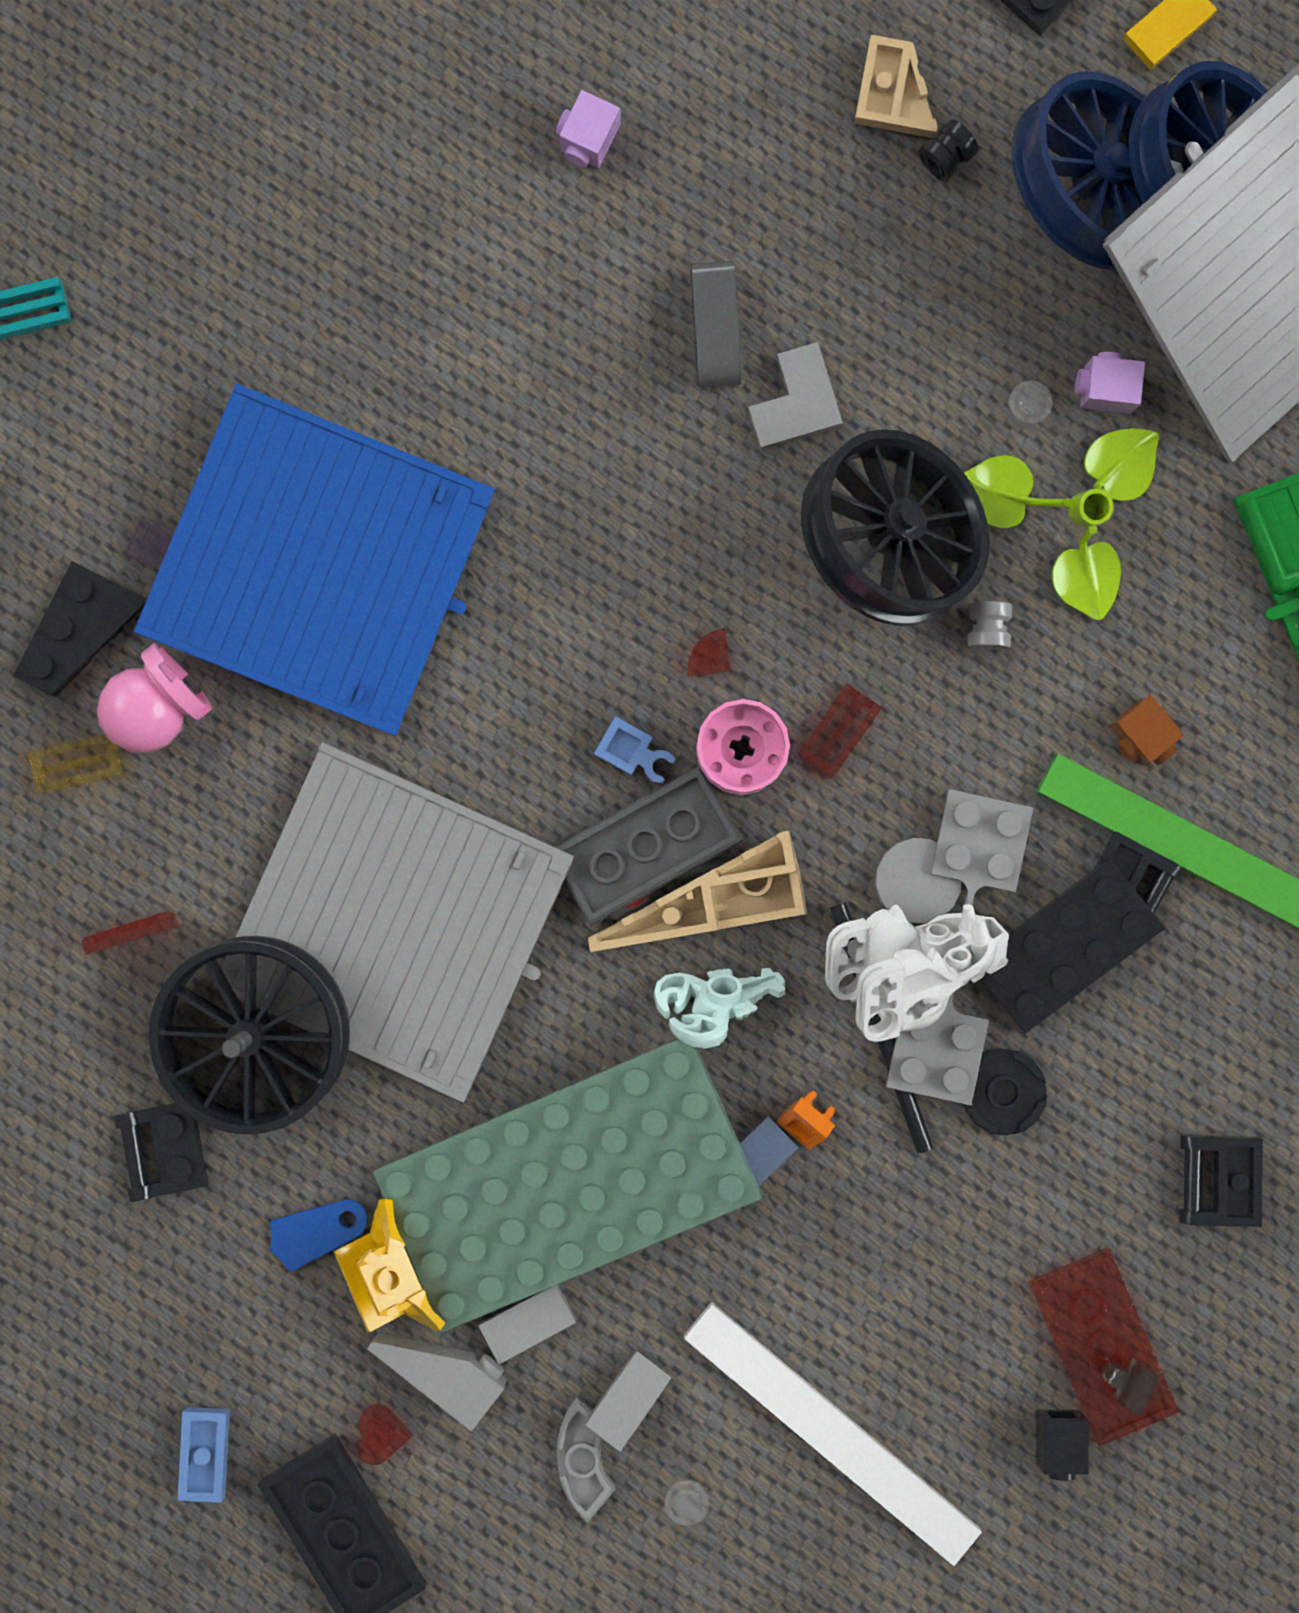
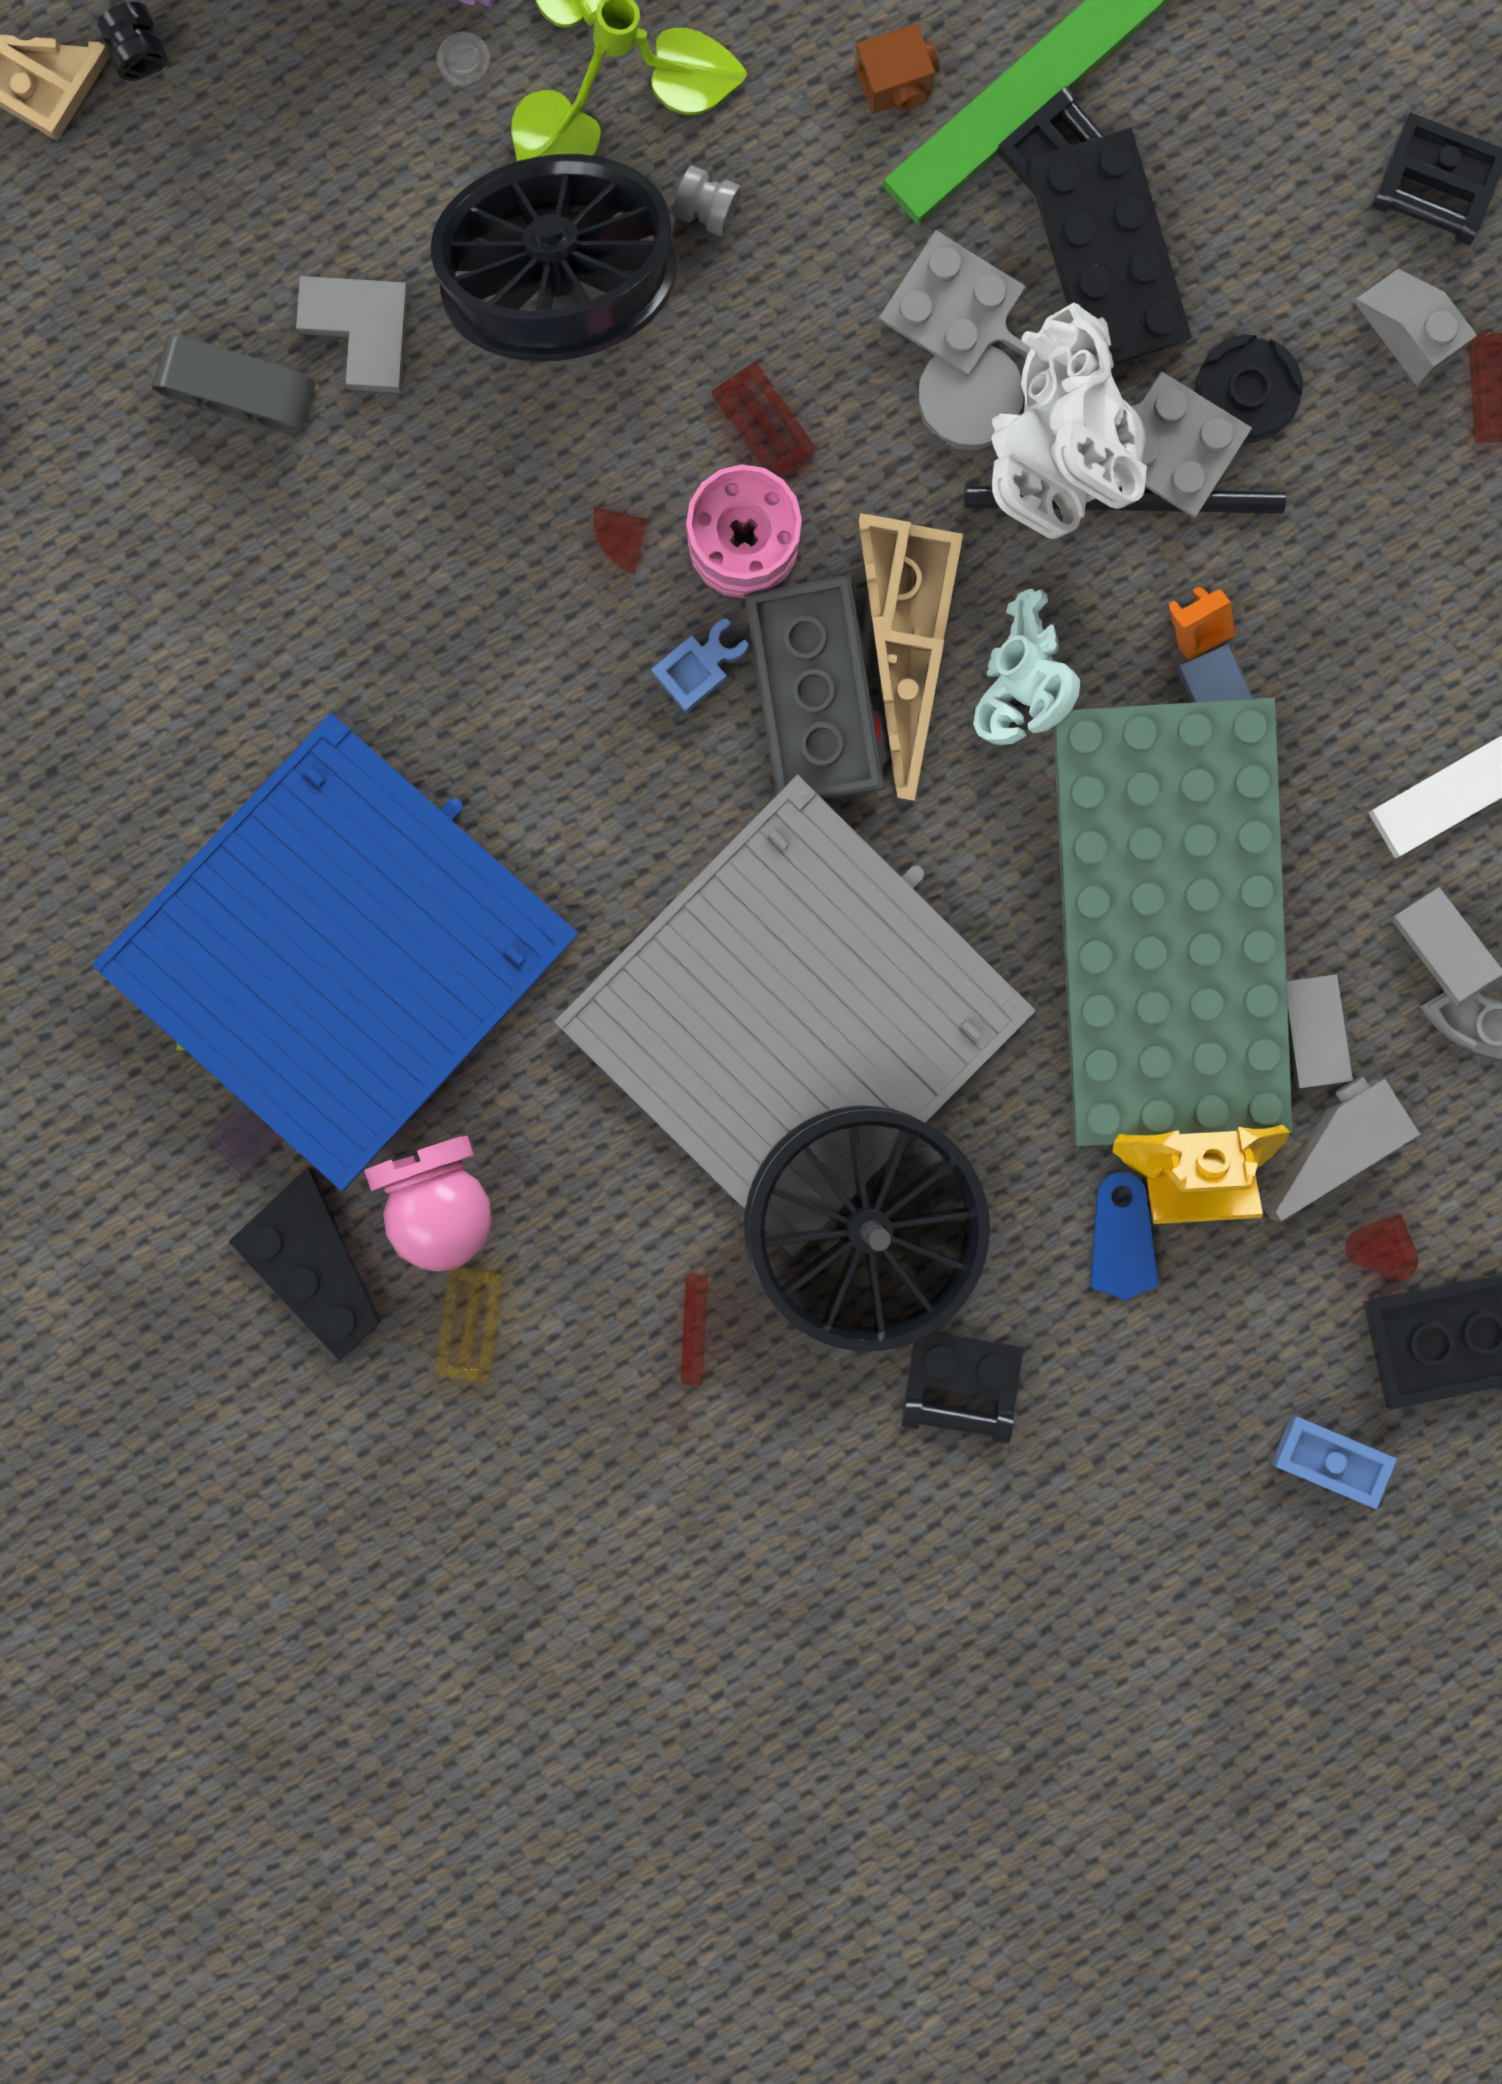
camera: 70 degrees left, 0 degrees up
none -> light grey slope [1354,269,1477,386]

